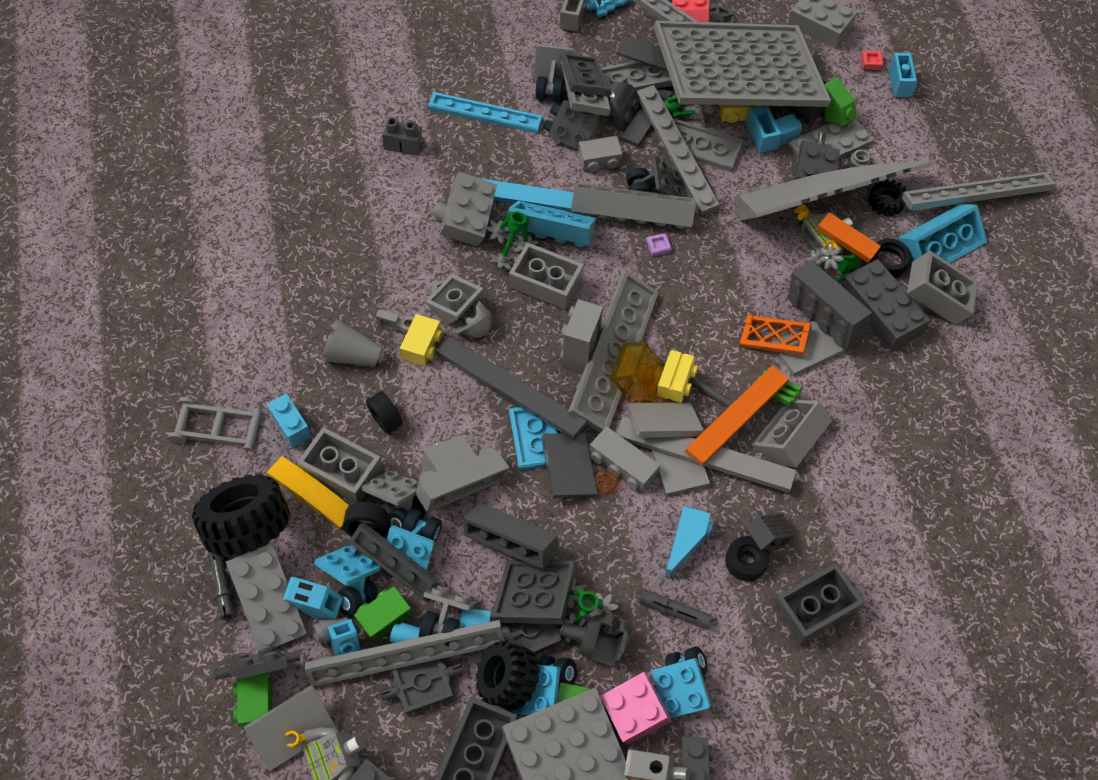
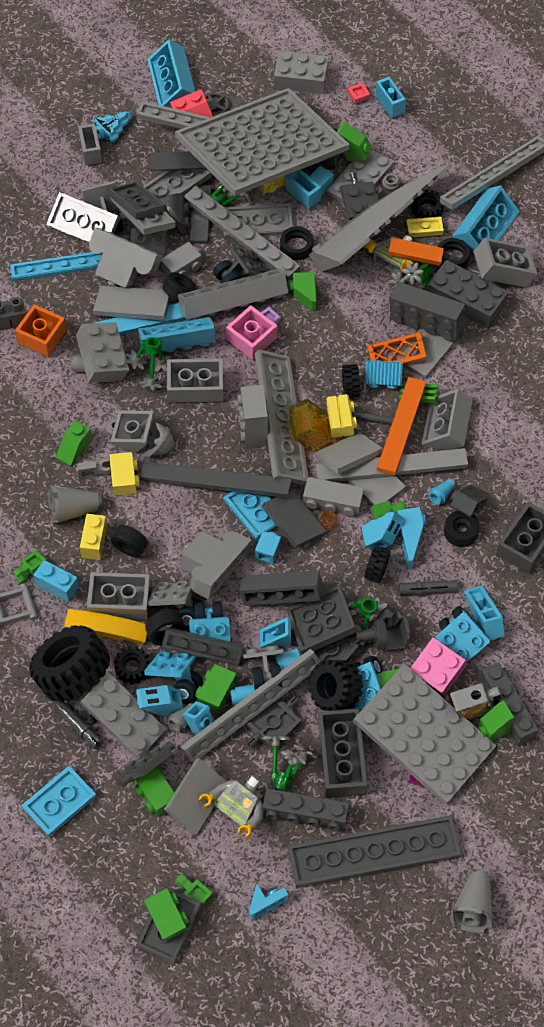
camera: 25 degrees left, 0 degrees up
none -> bright green plate [13,550,48,584]
none -> orange brick [15,304,67,357]
none -> medium azure plate [21,766,97,837]
none -> plate [46,192,121,242]
none -> bright green slope [56,420,92,467]
none -> light yellow piece [80,514,107,560]
none -> light grey brick [89,227,163,288]
none -> light grey tile [93,285,170,321]
none -> black tyre [114,646,150,685]
none -> black tyre [162,272,197,301]
none -> bright pink brick [226,305,278,360]
none -> medium azure brick [255,531,281,564]
none -> medium azure slope [260,617,291,648]
none -> plant [263,735,317,791]
none -> black tyre [280,226,314,261]
none -> bright green slope [289,272,316,311]
none -> black tyre [342,364,360,398]
none -> medium azure slope [361,511,404,551]
none -> black tyre [364,545,391,583]
none -> medium azure brick [365,360,403,389]
none -> bright green plate [370,501,407,519]
none -> light yellow plate [406,217,444,237]
none -> medium azure cone [429,479,455,505]
none -> medium azure slope [464,585,504,640]

